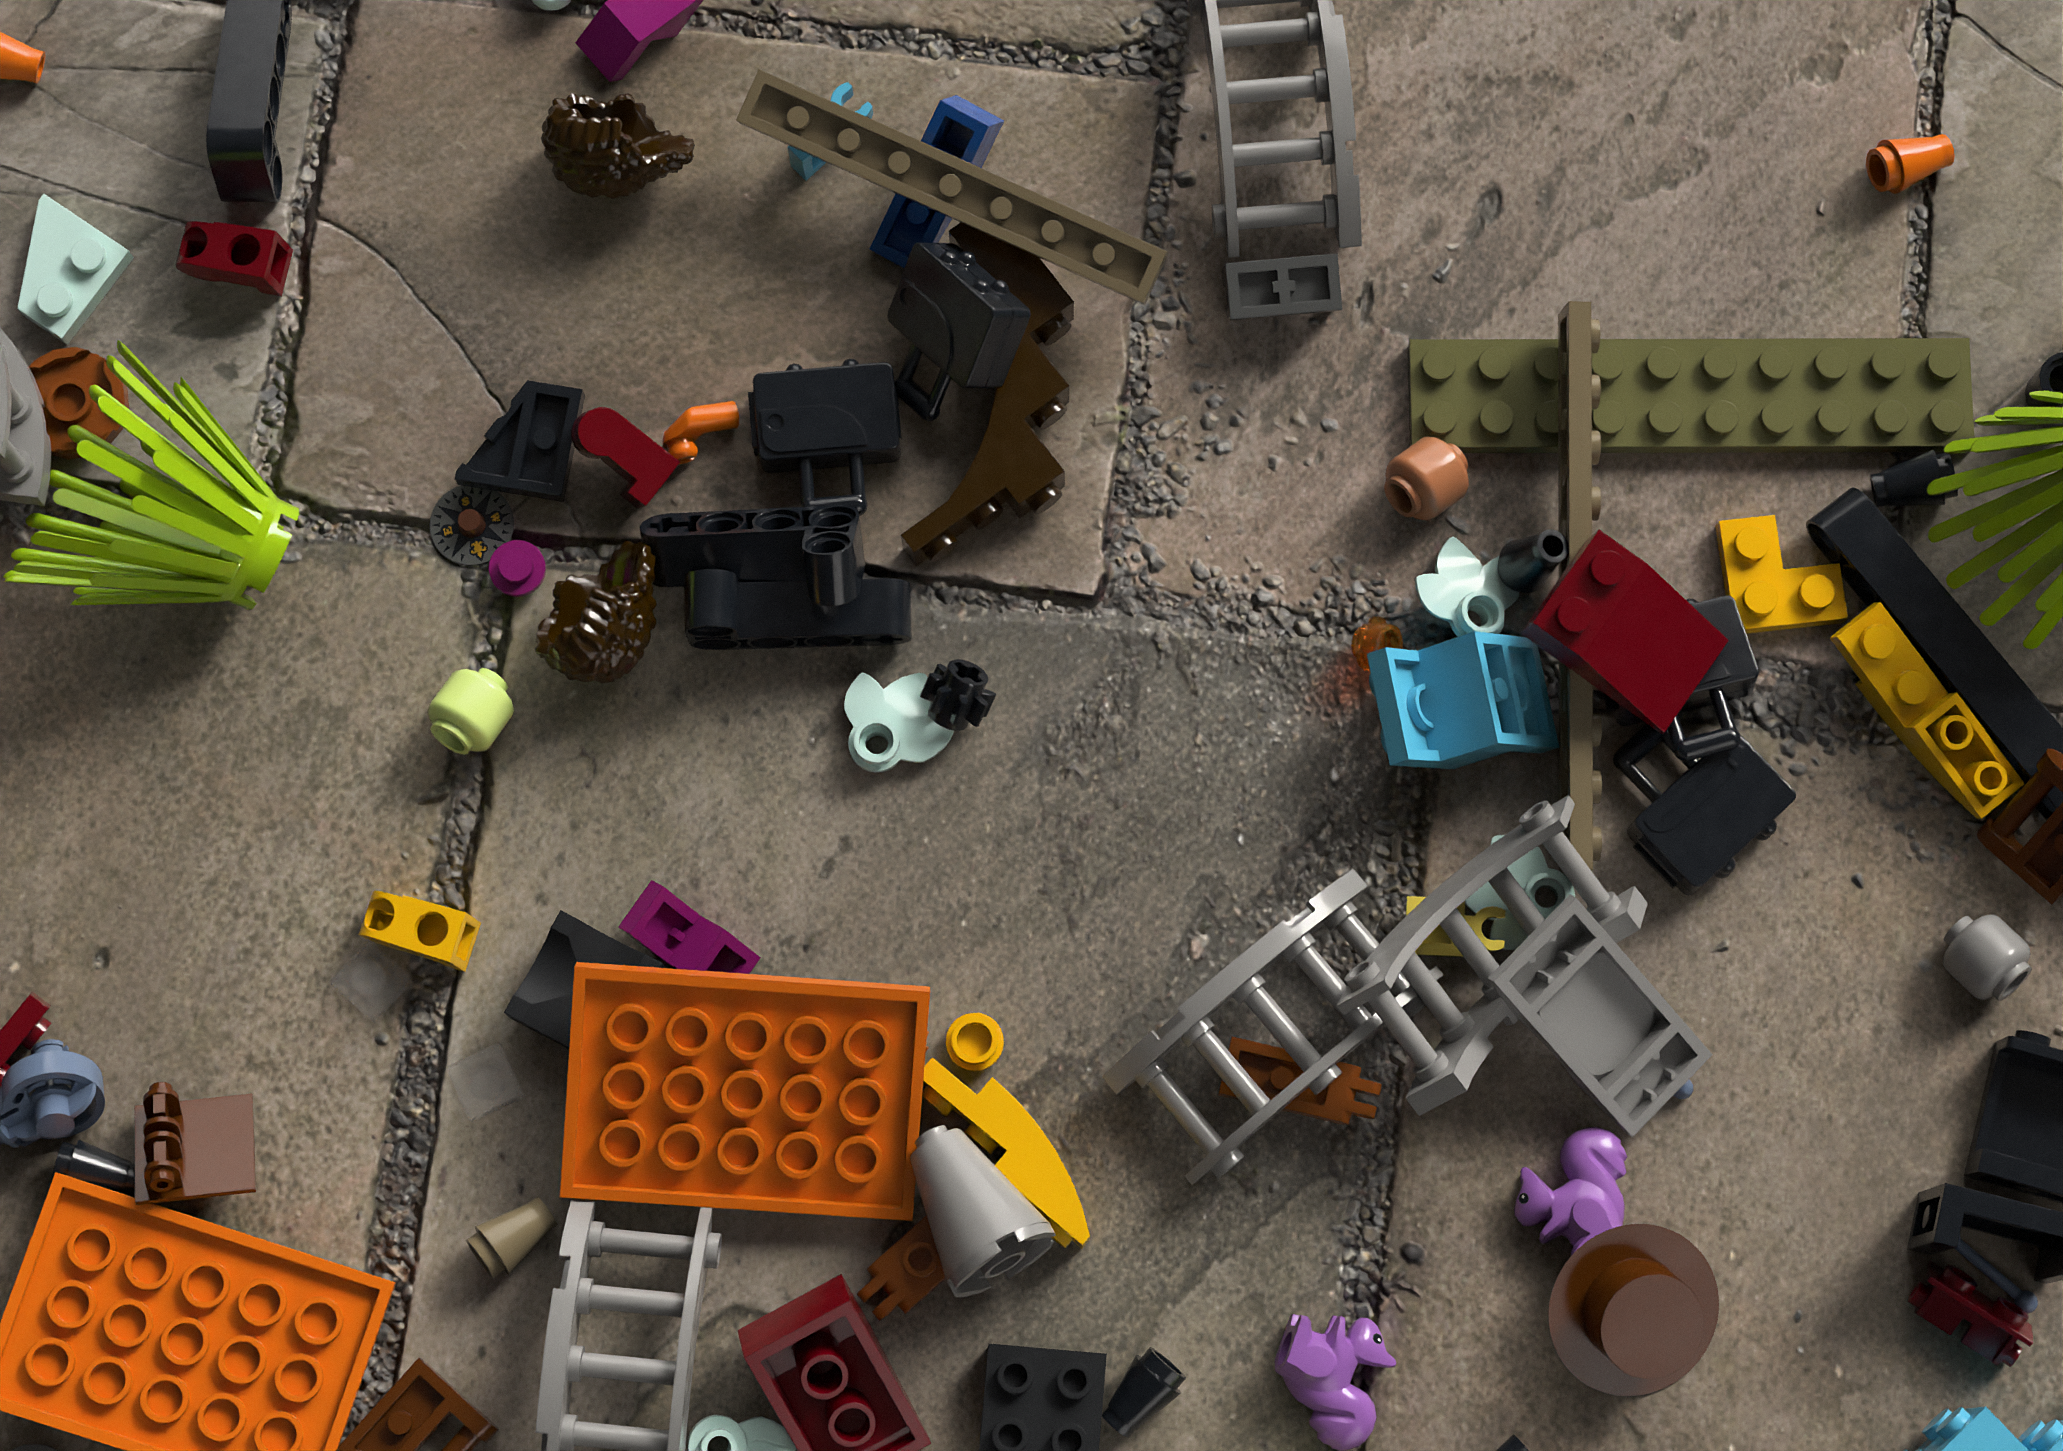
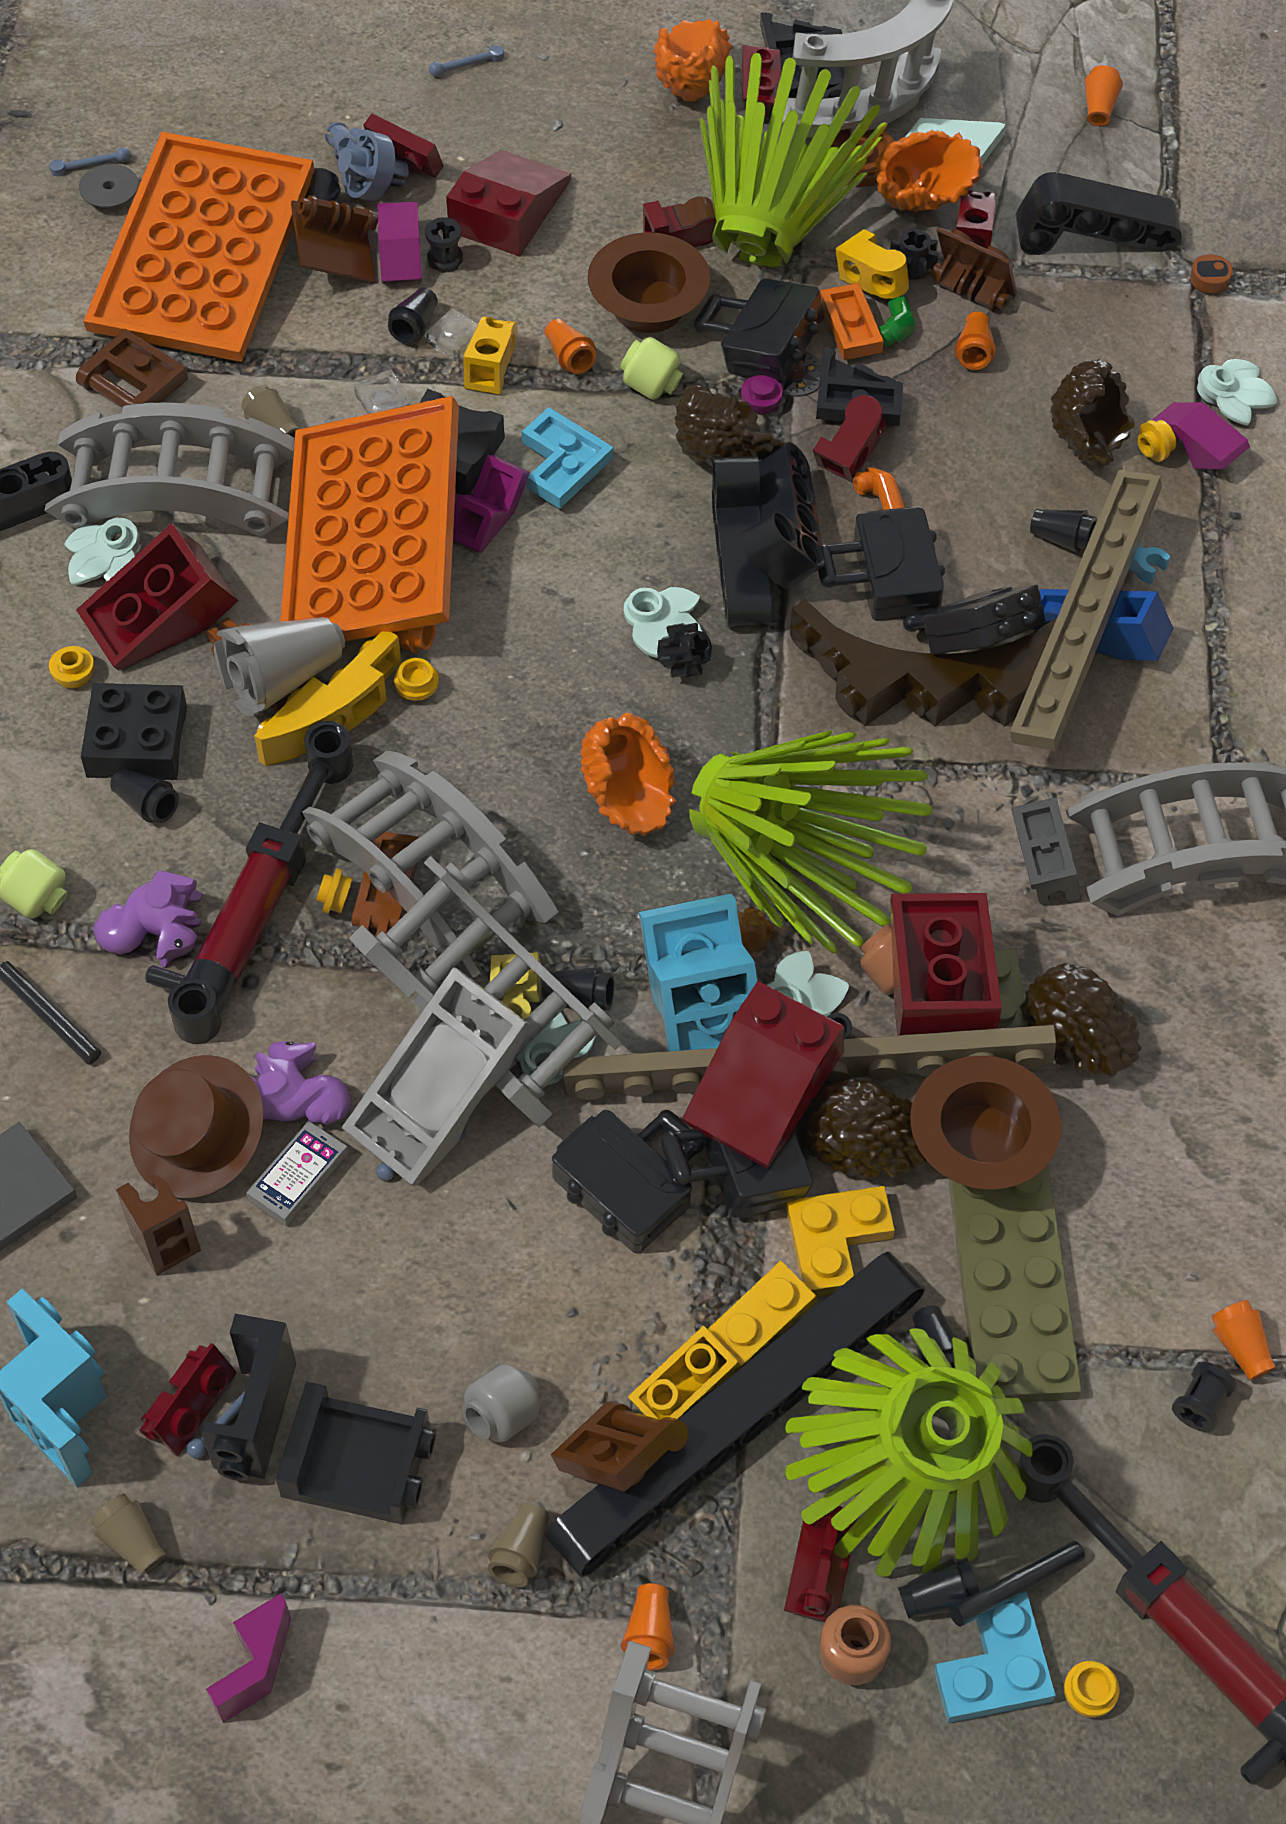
camera: 85 degrees right, 20 degrees down
none -> reddish brown hinge [116,1174,201,1276]
none -> black piece [145,721,354,1044]
none -> tile [246,1121,349,1227]
none -> yellow plate [316,868,352,914]
none -> magenta slope [377,202,422,283]
none -> black cone [388,287,438,344]
none -> black bush [425,217,463,273]
none -> dark red slope [446,150,571,257]
none -> medium azure plate [522,407,614,509]
none -> black cone [541,967,615,1011]
none -> orange cone [544,319,597,374]
none -> orange piece [580,712,677,836]
none -> reddish brown hose [588,233,710,333]
none -> dark red leg [643,196,717,248]
none -> lime plant [689,730,933,953]
none -> black piece [694,279,825,382]
none -> dark brown piece [800,1079,927,1180]
none -> orange plate [820,283,884,360]
none -> yellow leg [835,229,909,299]
none -> orange piece [875,130,983,213]
none -> green arm [878,296,915,346]
none -> black gear [890,229,939,280]
none -> dark red slope [890,893,1002,1036]
none -> reddish brown hose [911,1056,1061,1189]
none -> reddish brown hinge [931,227,1017,310]
none -> orange cone [955,312,996,370]
none -> dark brown piece [1020,963,1141,1078]
none -> black cone [1030,509,1097,553]
none -> yellow plate [1137,420,1176,462]
none -> black bush [1172,1362,1237,1432]

